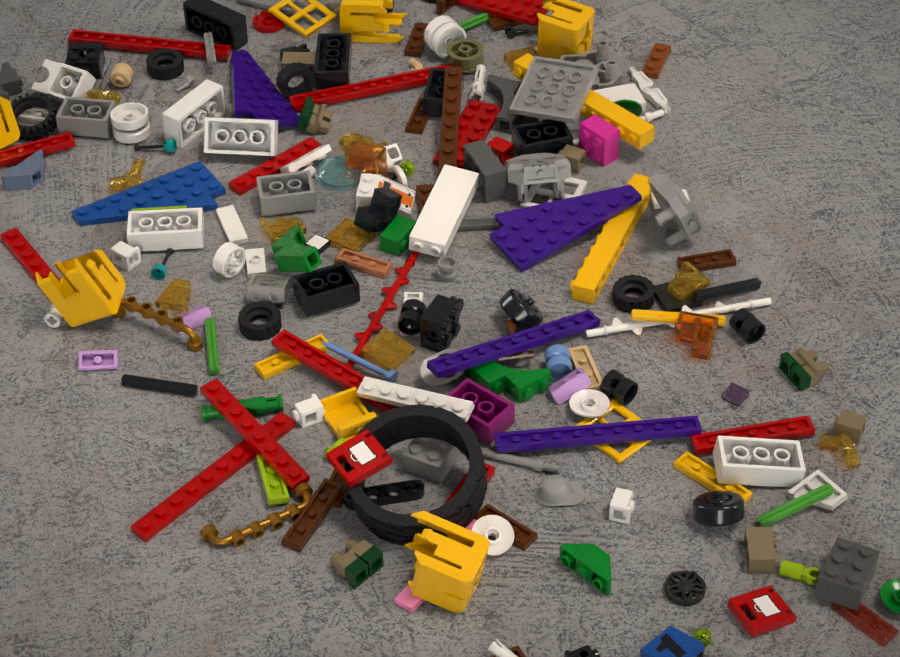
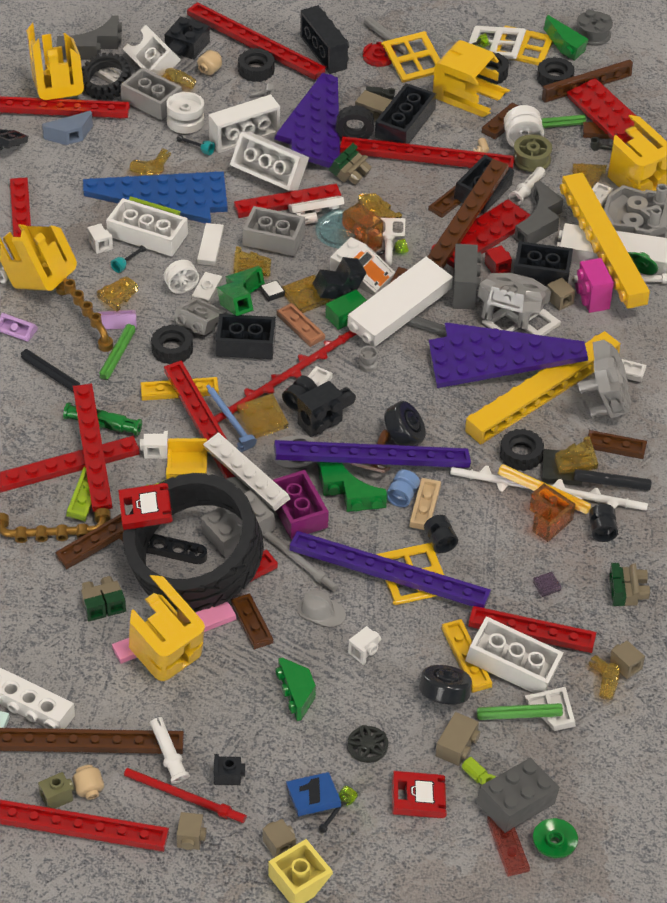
camera: 25 degrees right, 5 degrees up
light grey axle [204,32,217,66] -> none
white dish [472,515,514,556] -> none
light grey plate [509,56,599,124] -> none
lavender slope [548,367,592,405] -> none
white dish [569,389,610,418] -> none

